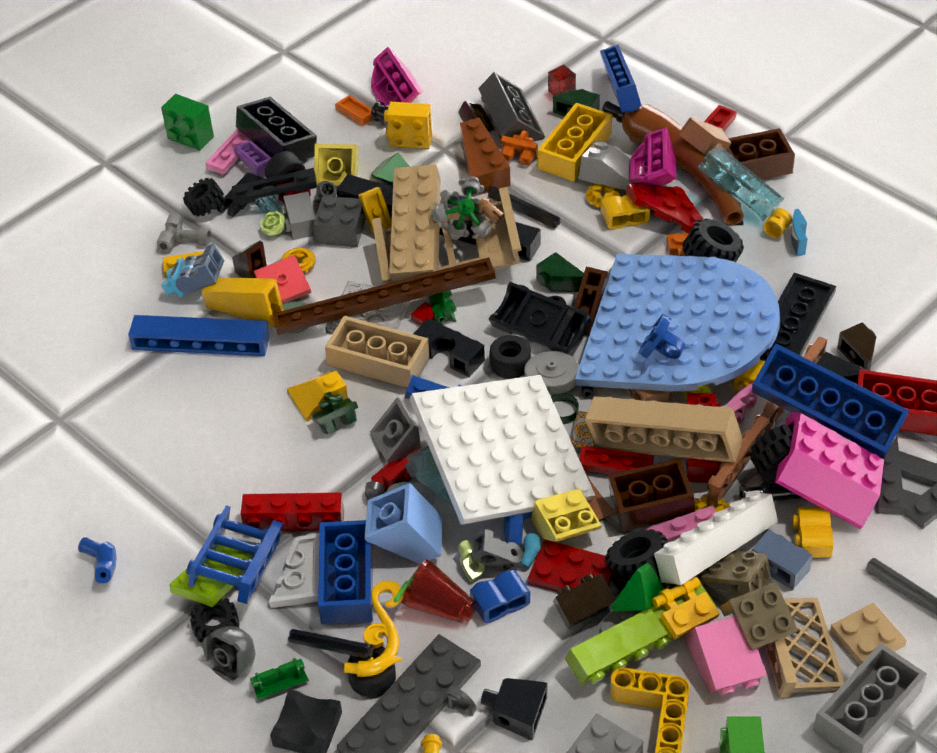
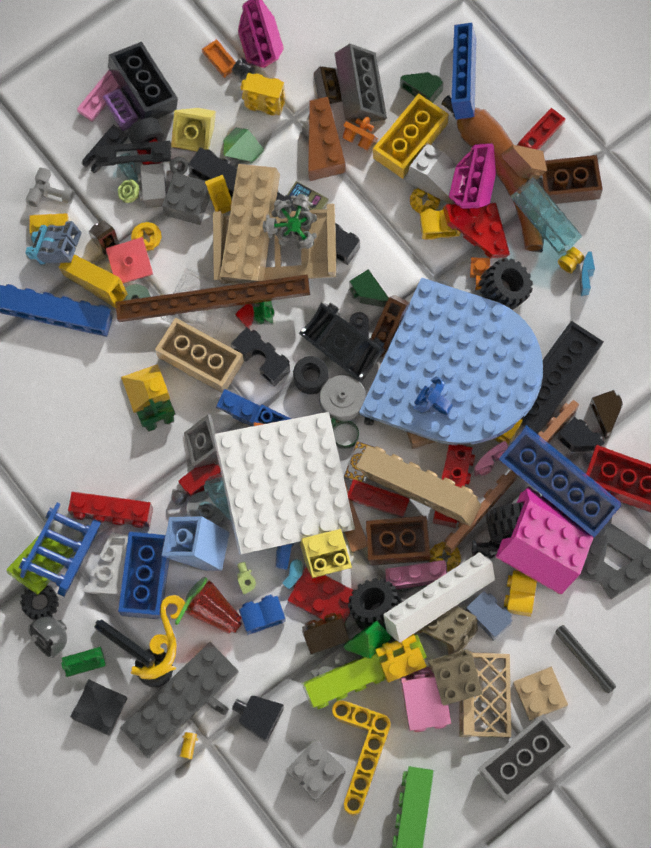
camera: 10 degrees right, 25 degrees up
green brick [161,93,214,151] -> none
black tyre [183,178,224,217] -> none
dark grey leg [471,529,523,571] -> none
medium nougat pin [476,197,504,225] -> none
black axle [488,186,561,228] -> none
clear red brick [548,64,576,95] -> none

